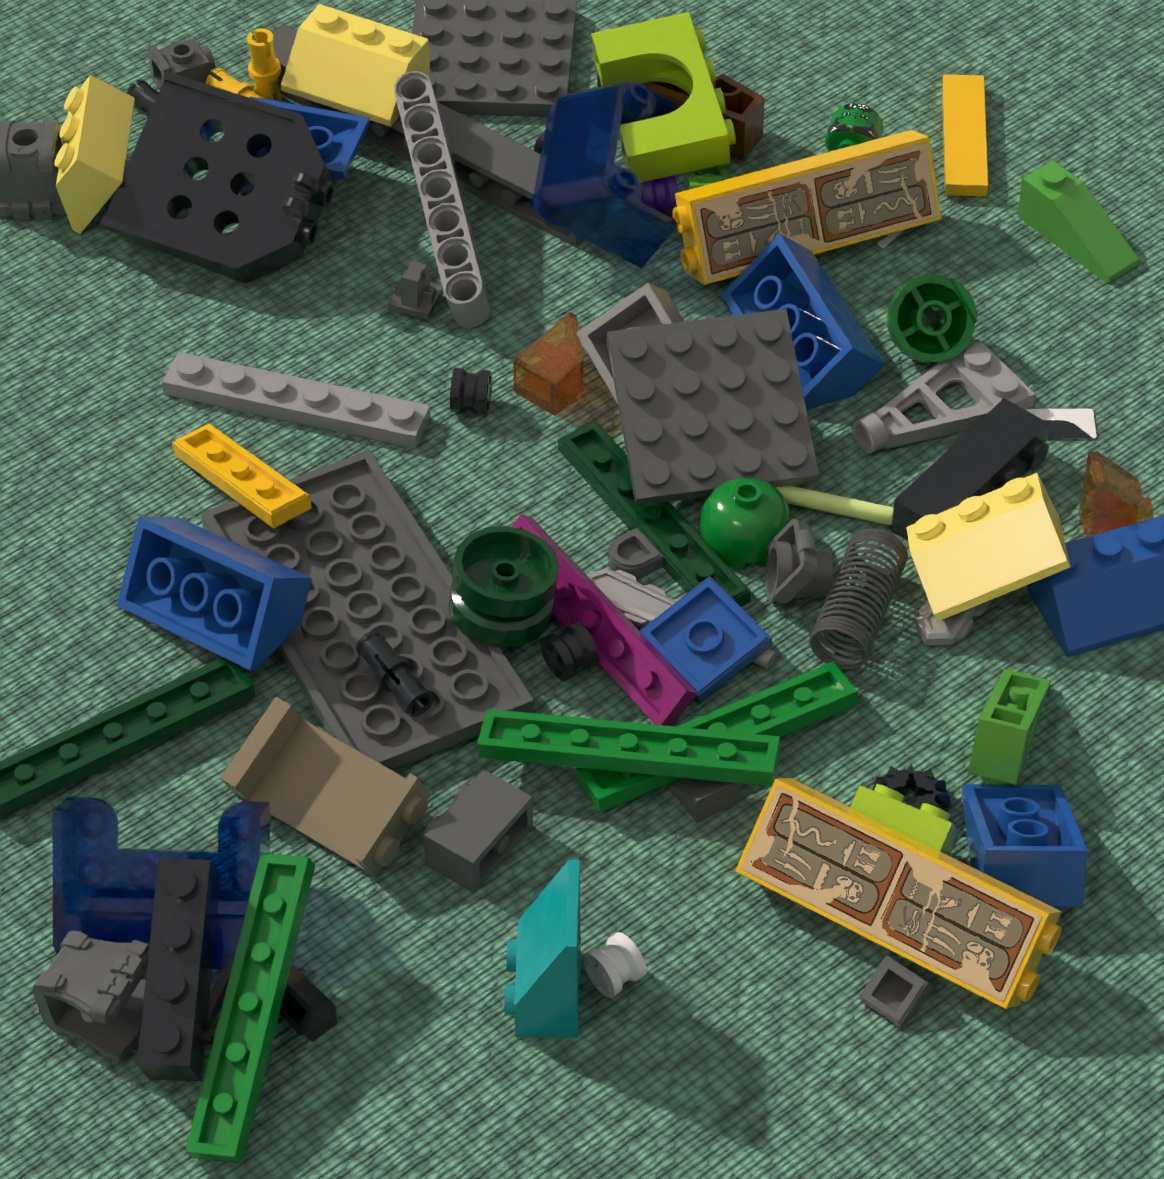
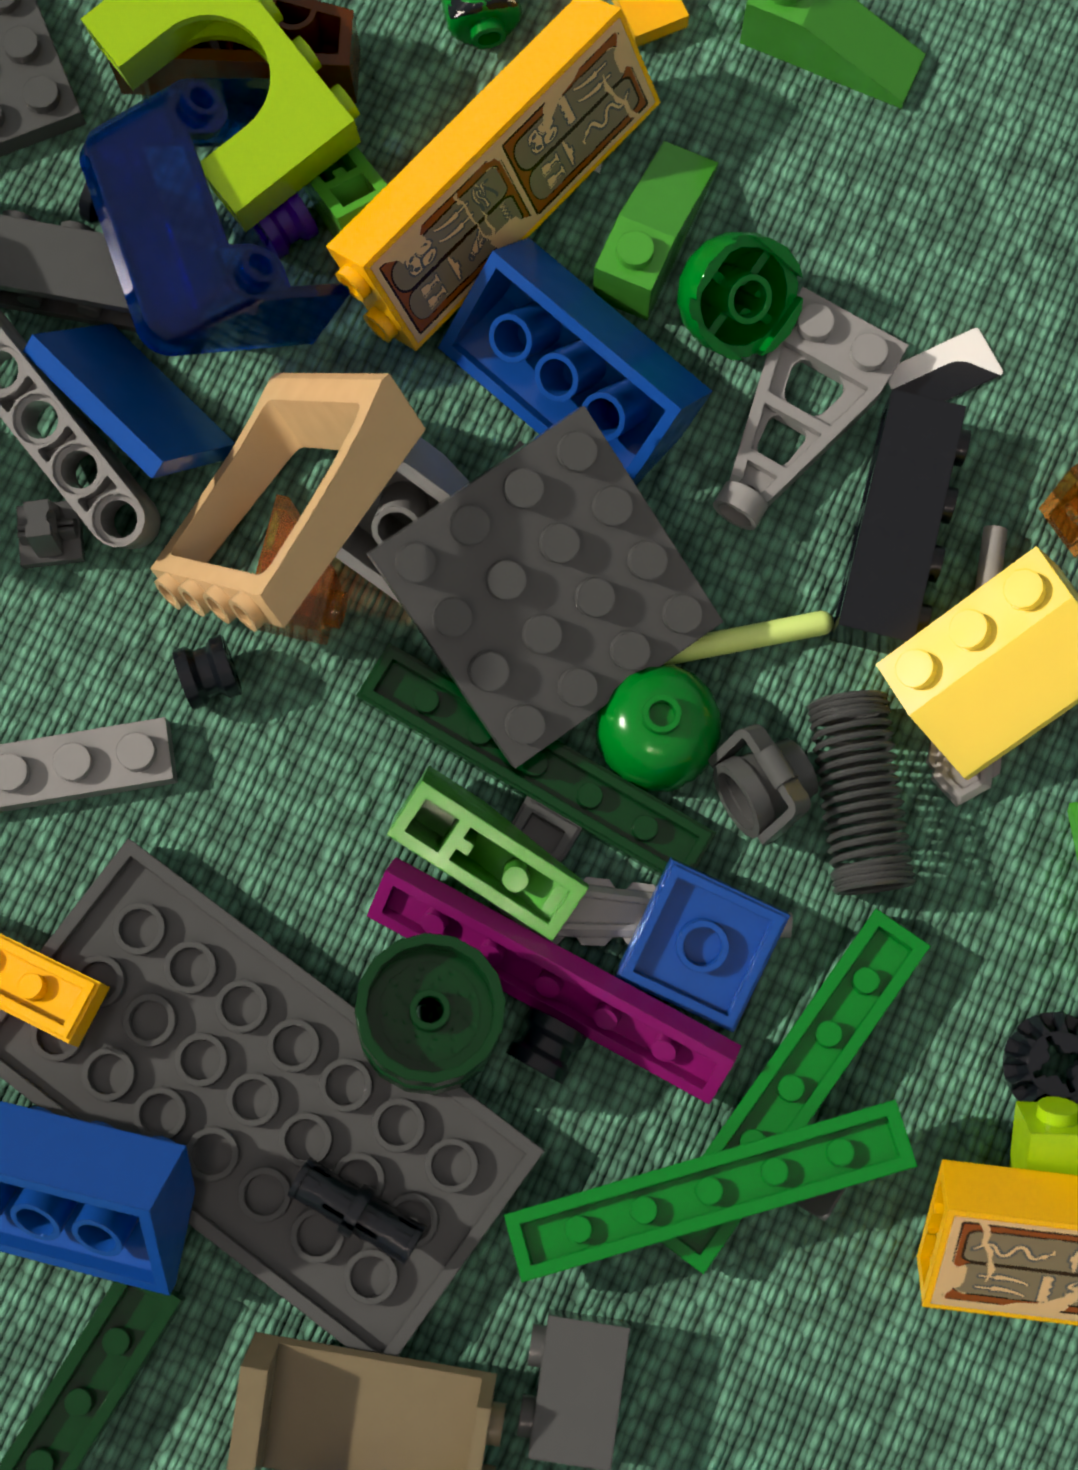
camera: 25 degrees left, 30 degrees up
none -> blue tile [23,323,235,478]
none -> tan windscreen [150,373,426,632]
none -> bright green slope [386,766,589,941]
none -> bright green slope [593,141,719,321]

